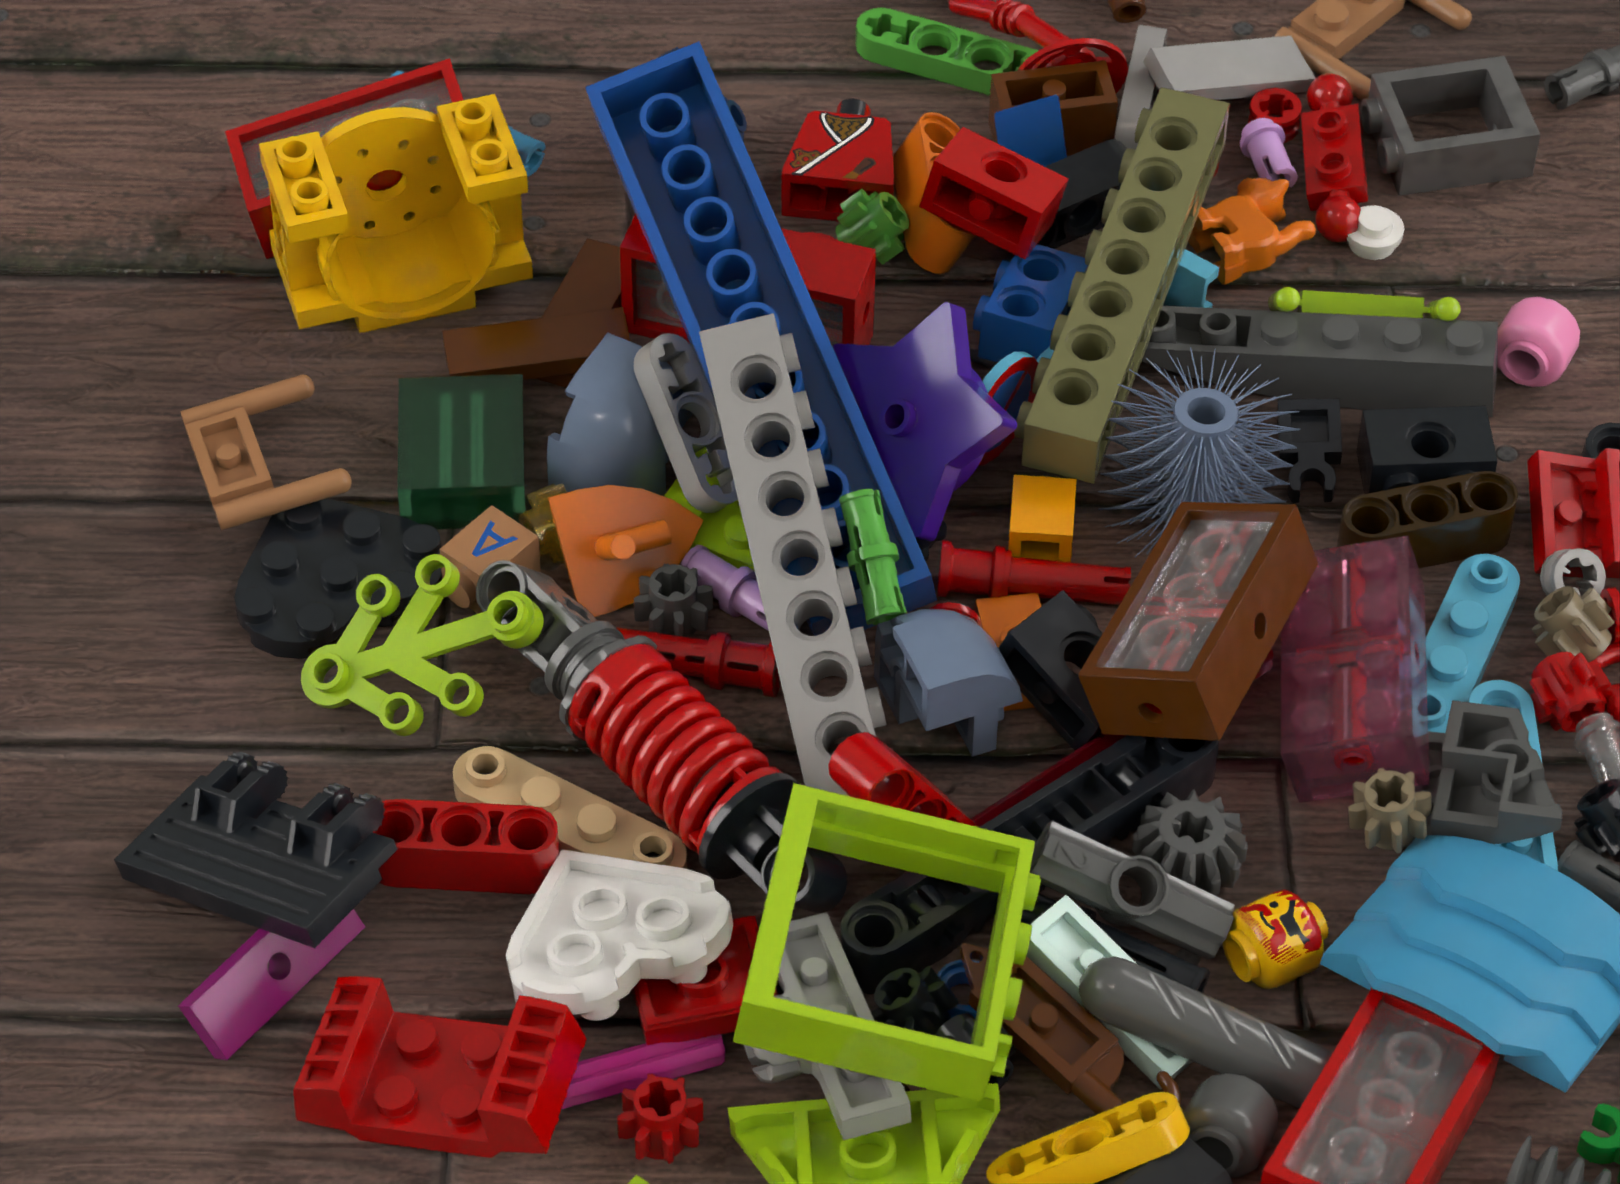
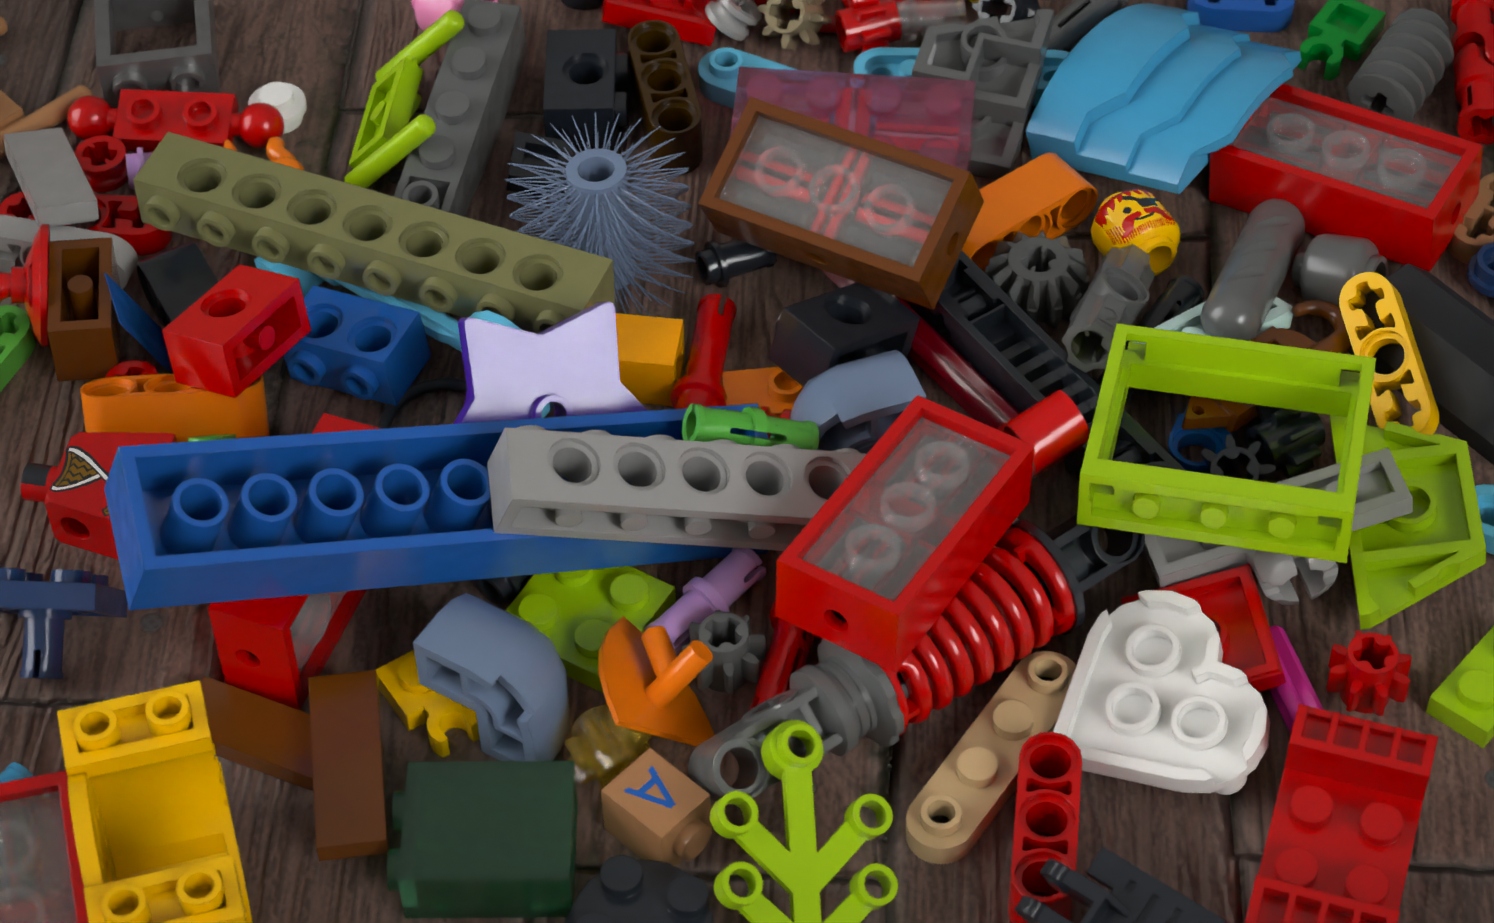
camera: 85 degrees left, 0 degrees up
light grey beam [634,333,738,513] -> none
dark tan gear [1348,767,1432,853] -> none
none -> brick [775,395,1035,672]
none -> orange beam [962,152,1098,273]

